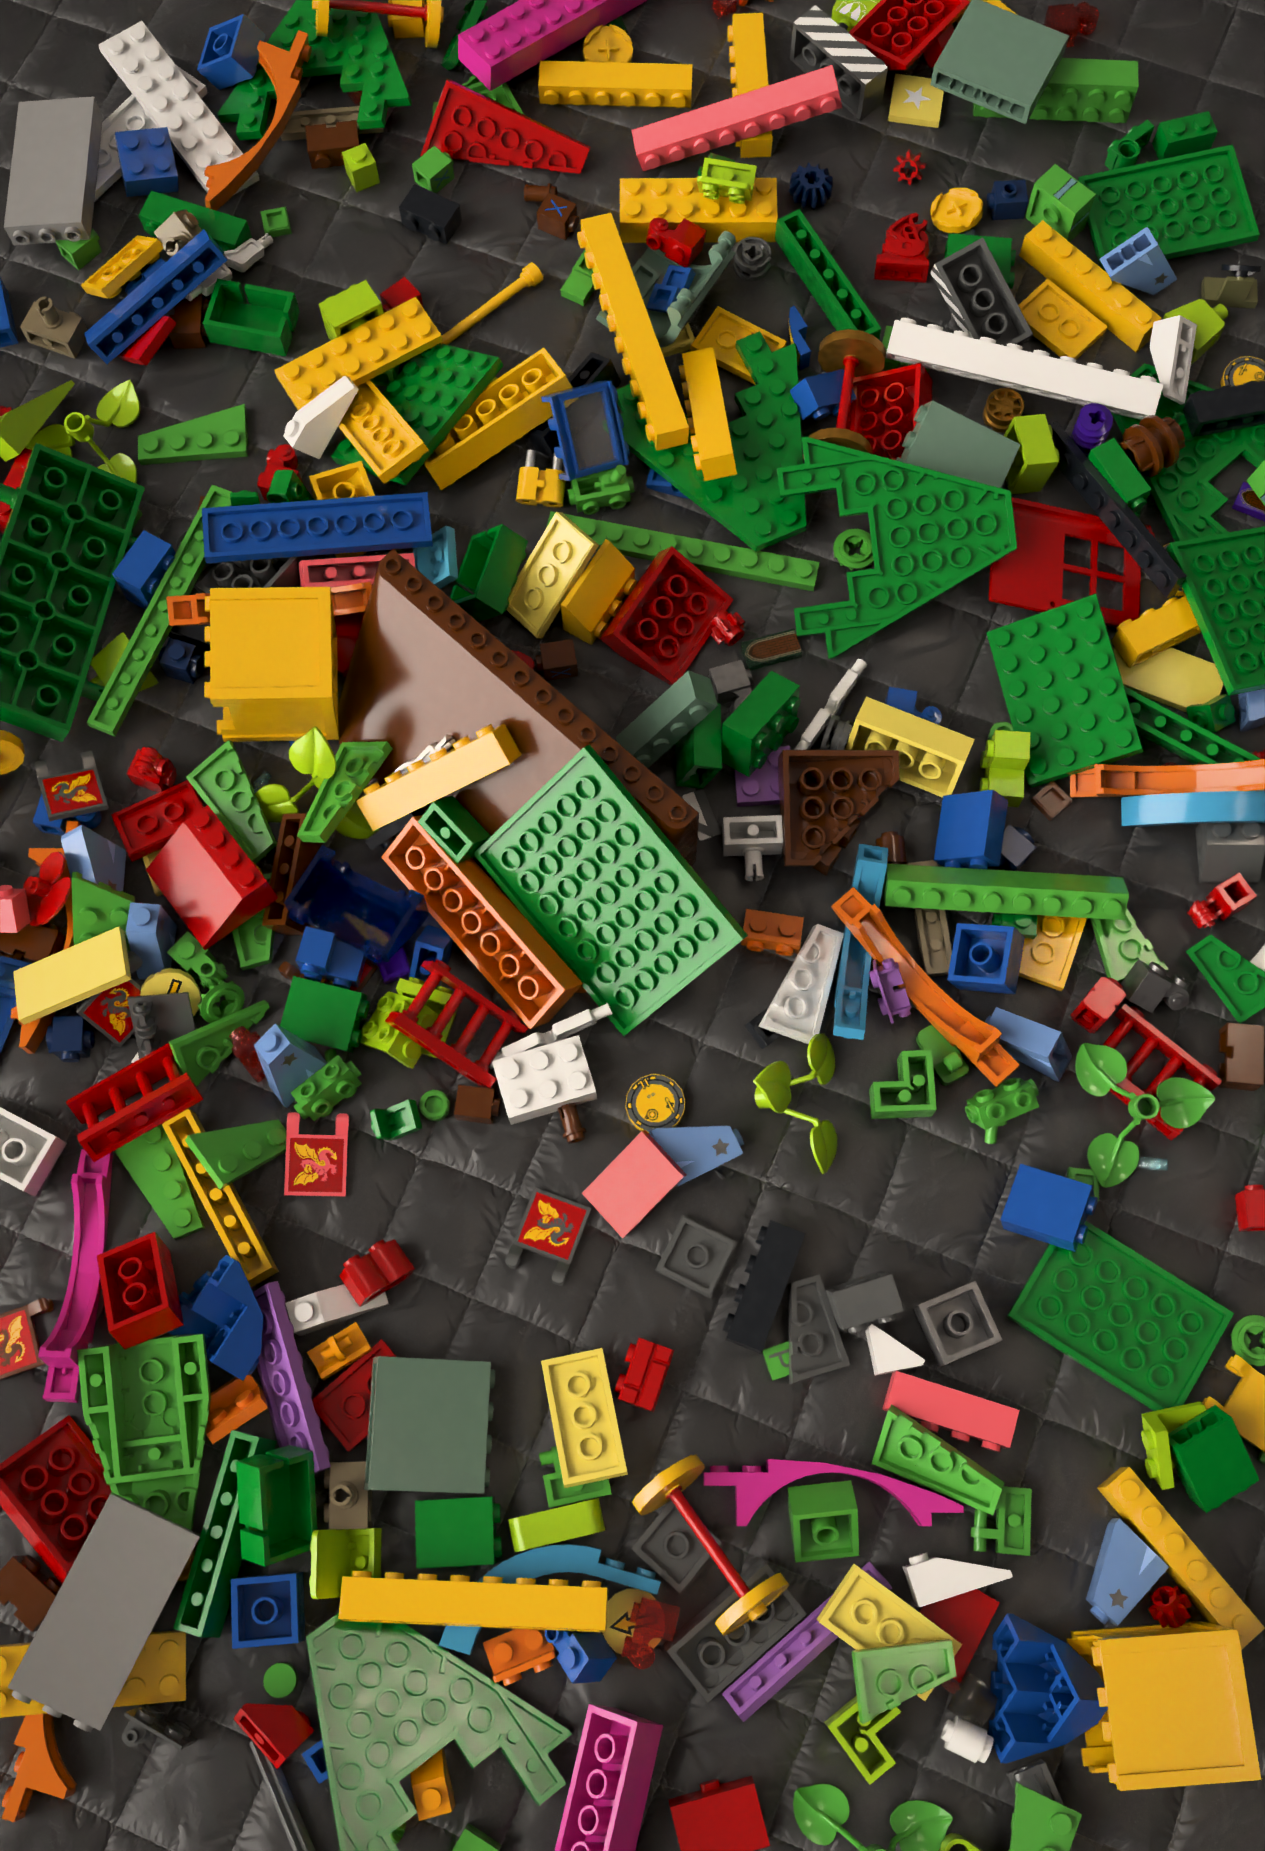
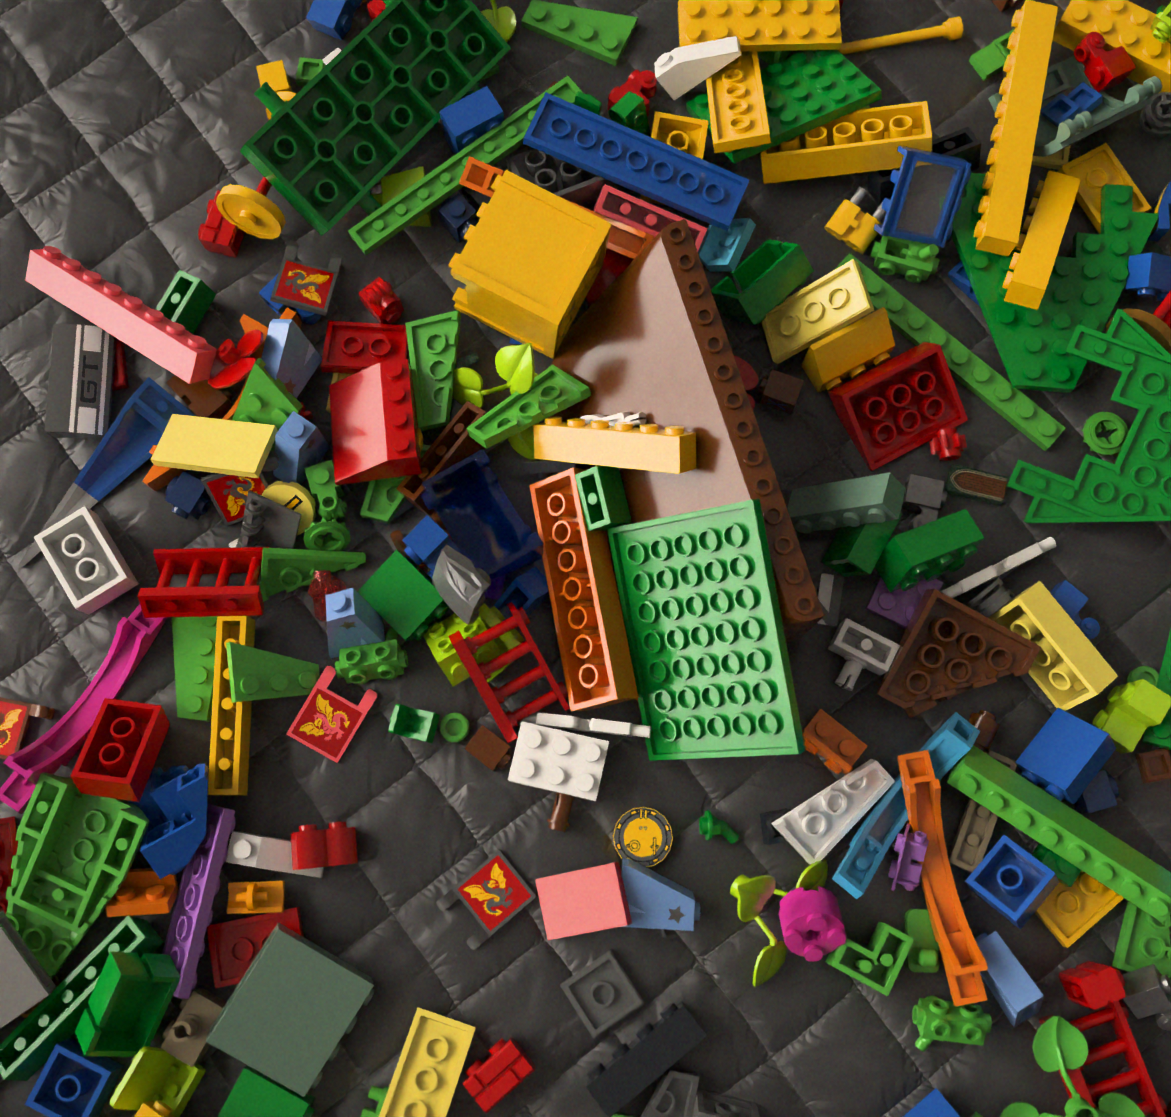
camera: 30 degrees right, 5 degrees up
none -> dark grey slope [432,544,491,625]
none -> green plate [699,810,739,844]
none -> dark pink brick [779,886,846,962]

